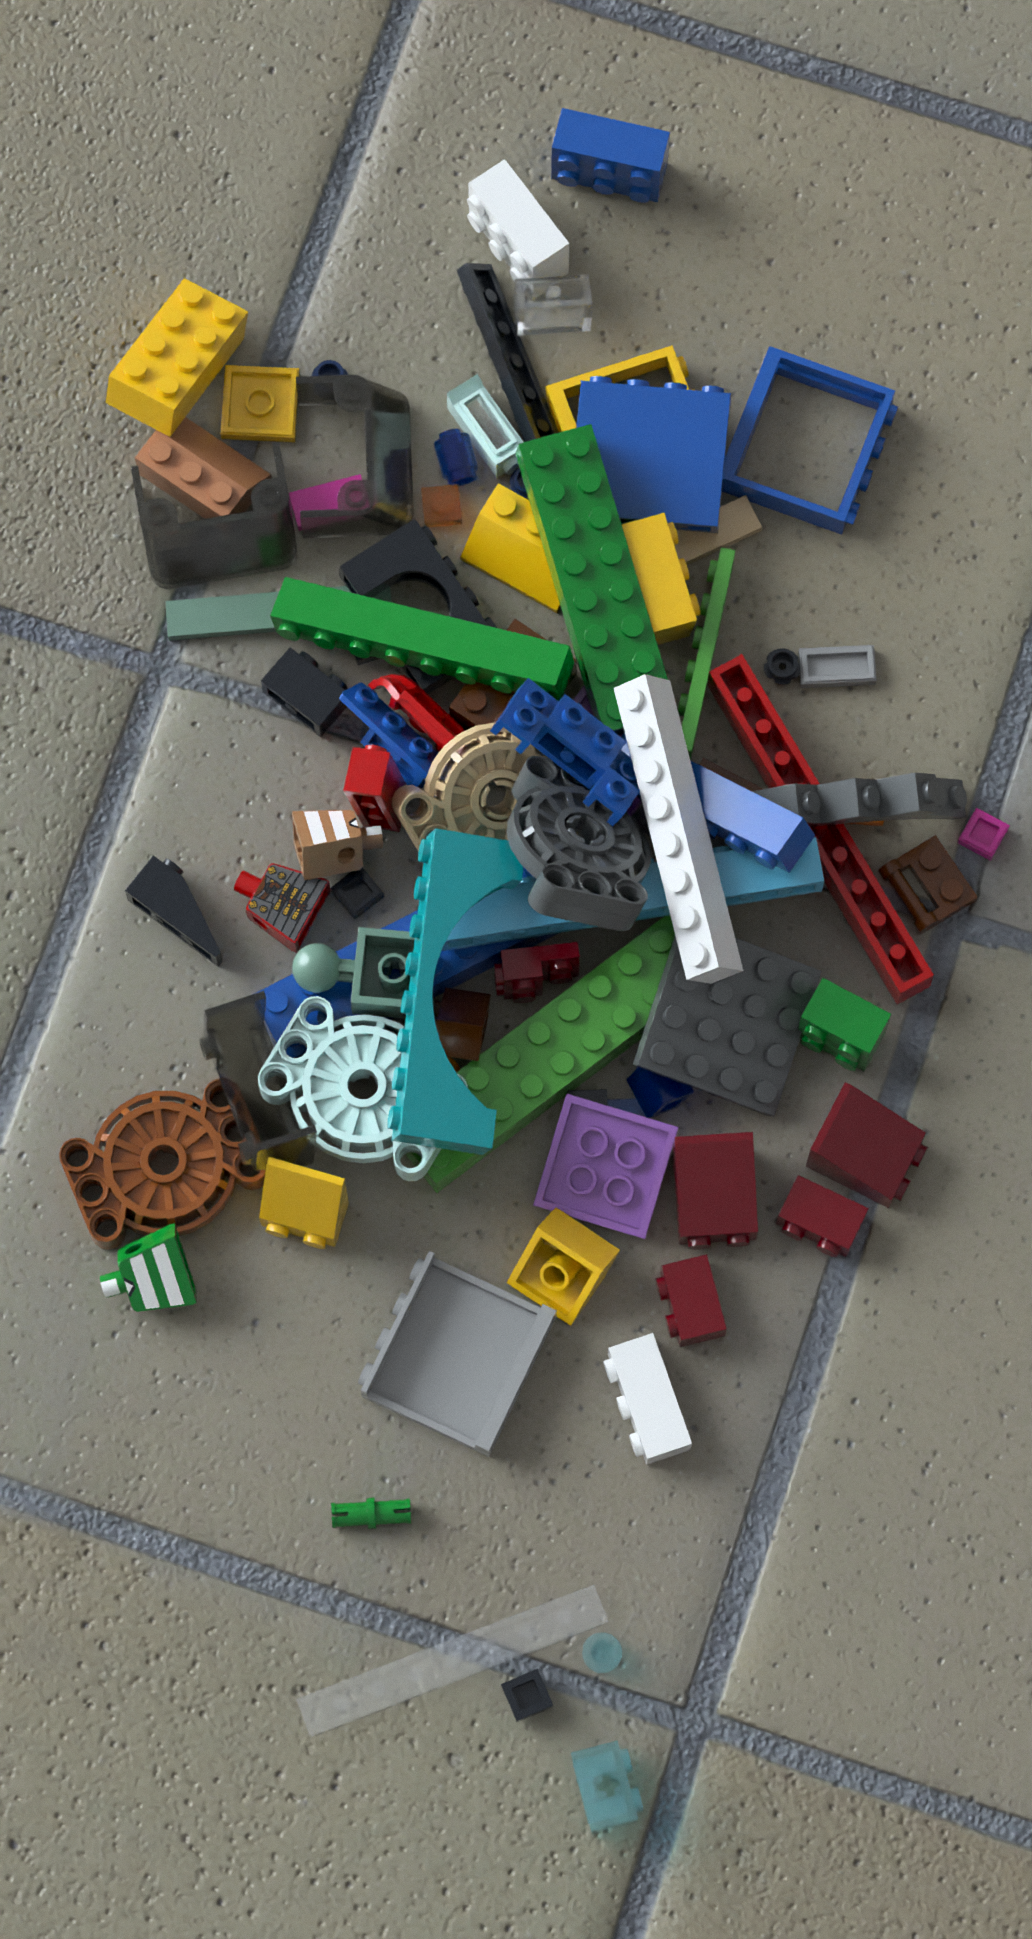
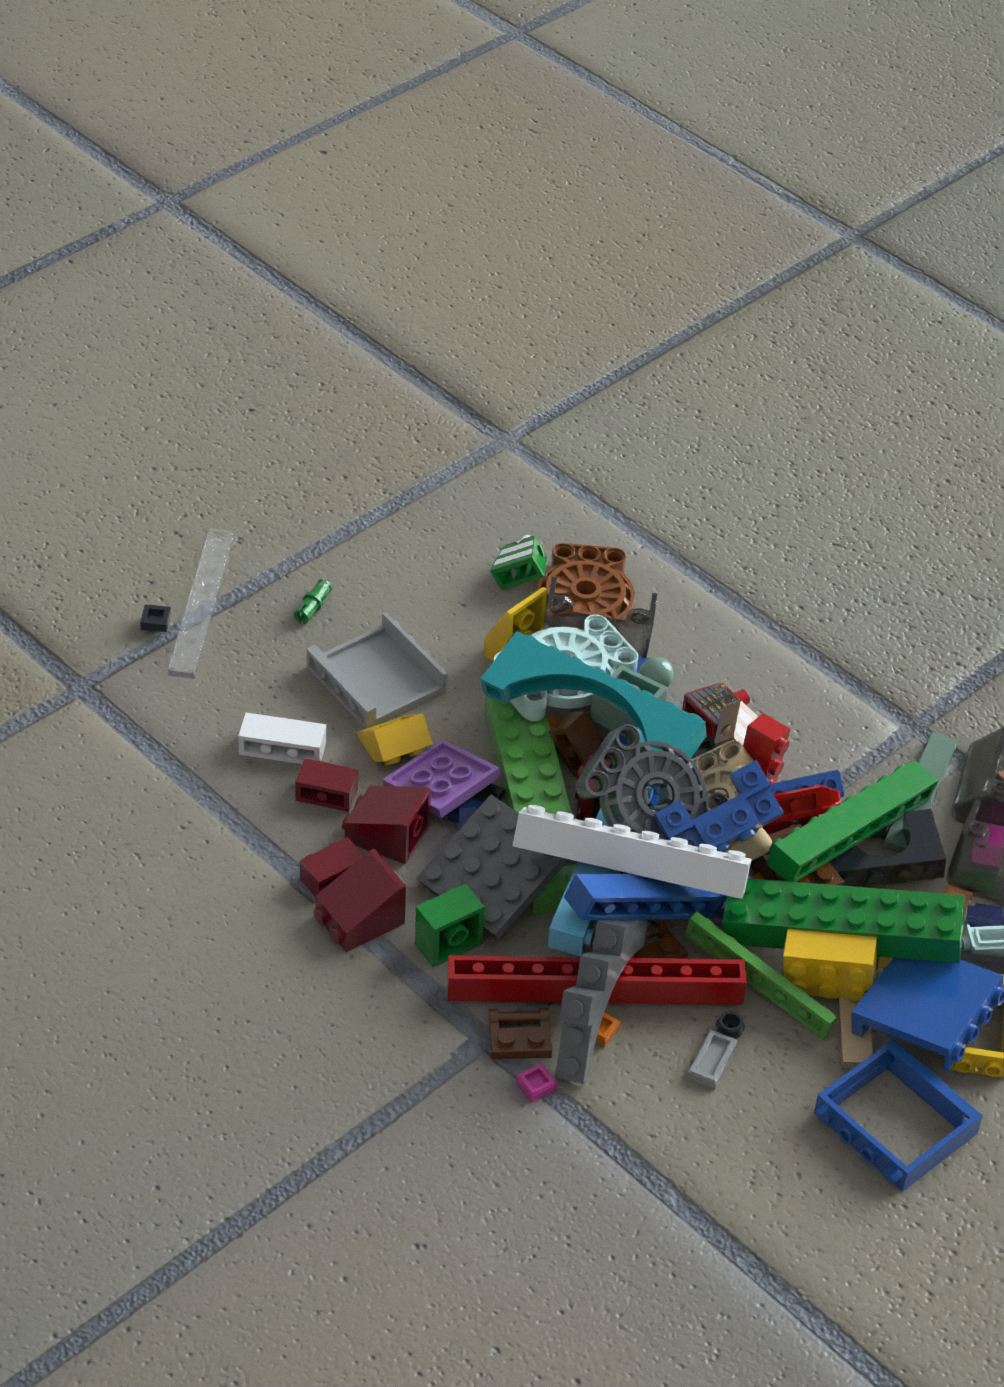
camera: 115 degrees right, 30 degrees down
black slope [125,855,223,967] -> none
black brick [261,647,348,737] -> none
clear light blue brick [570,1740,644,1835] -> none
clear light blue plate [582,1632,622,1673] -> none

